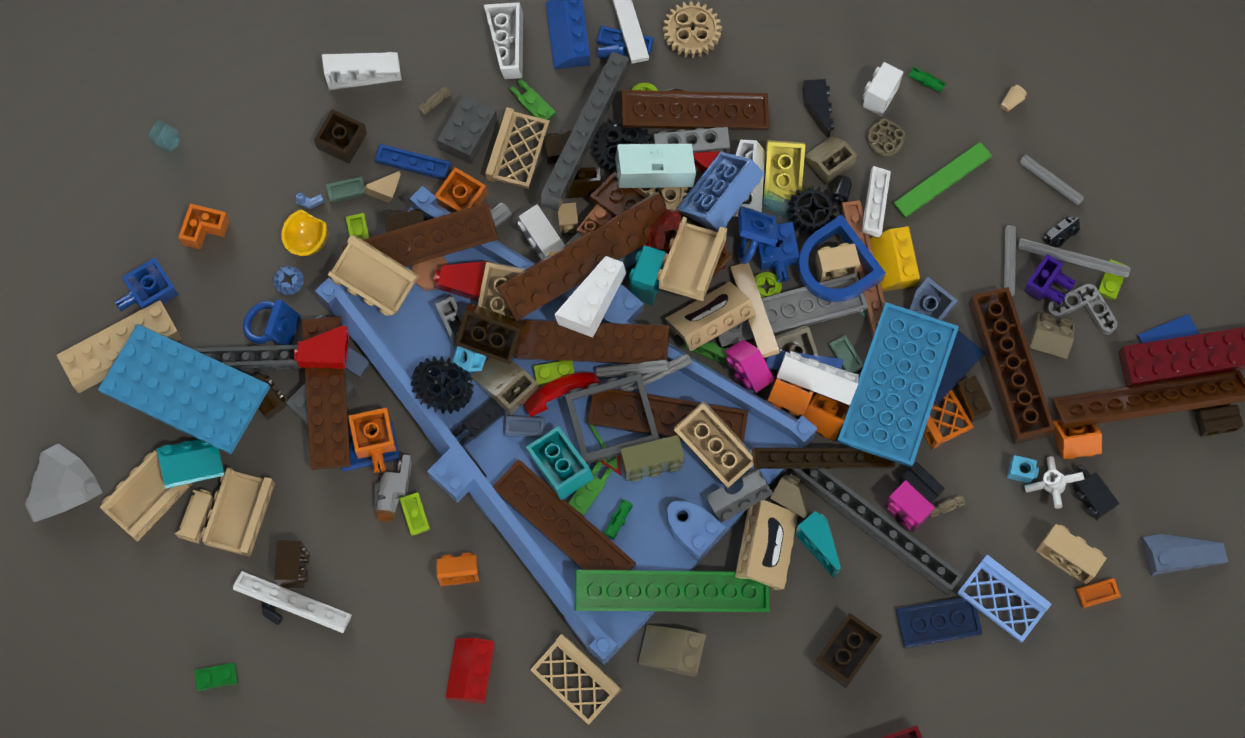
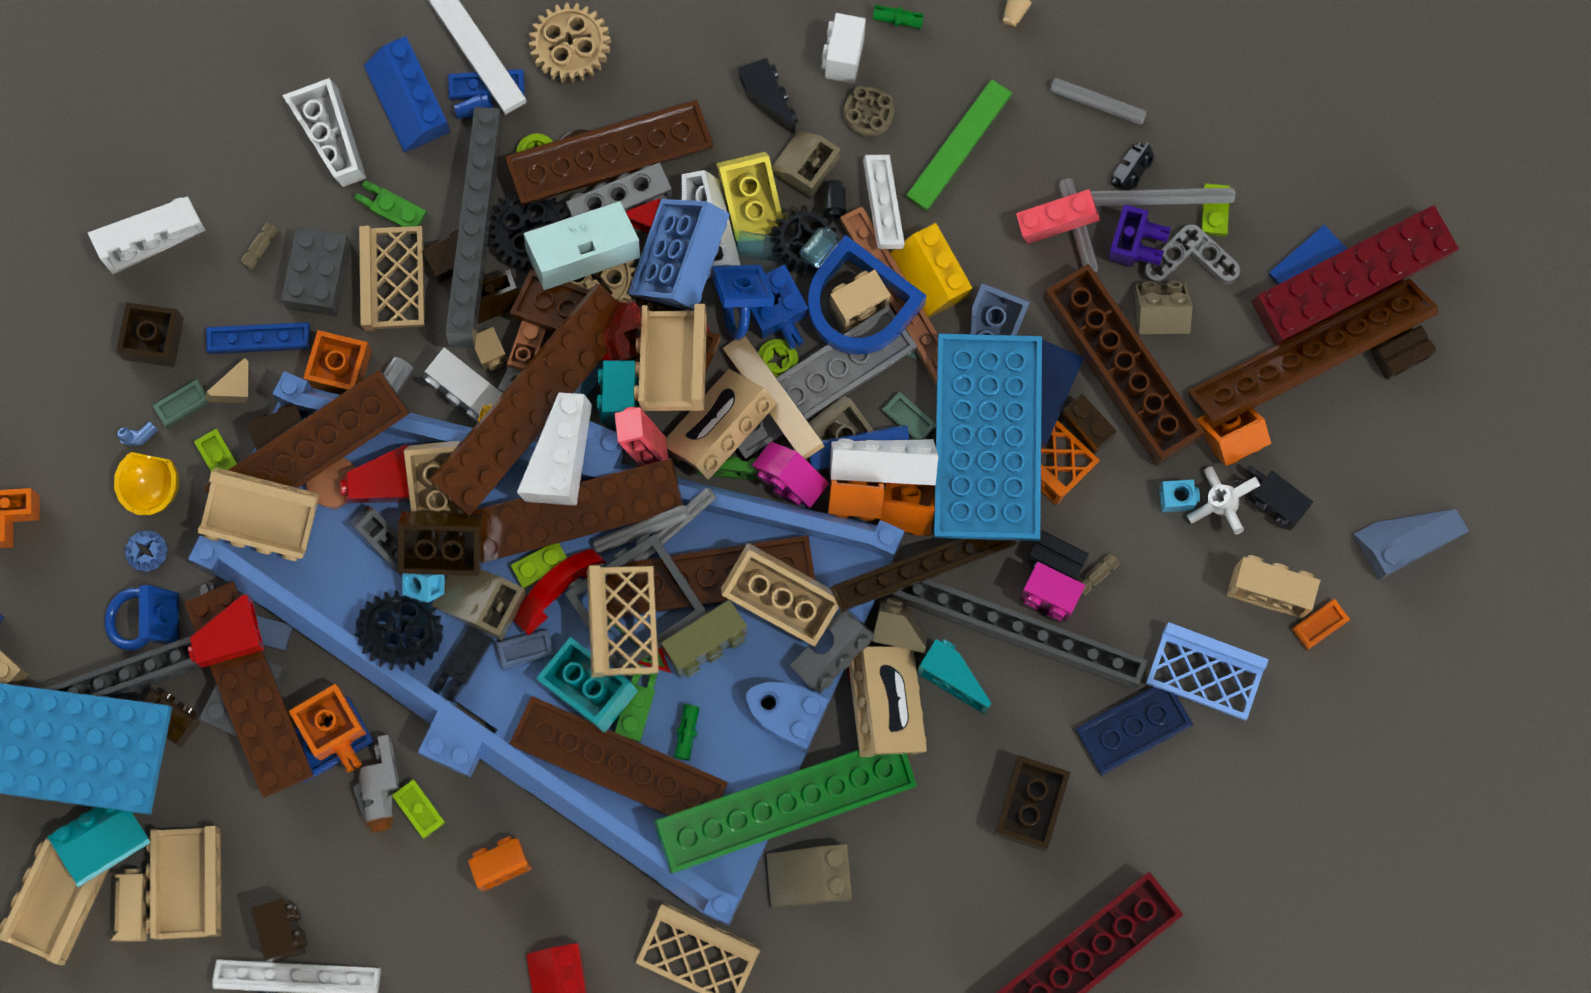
camera: 20 degrees left, 5 degrees up
none -> tan fence [587,565,658,678]
none -> coral brick [615,407,668,466]
none -> clear light blue brick [799,227,839,268]
none -> coral brick [1016,189,1100,244]

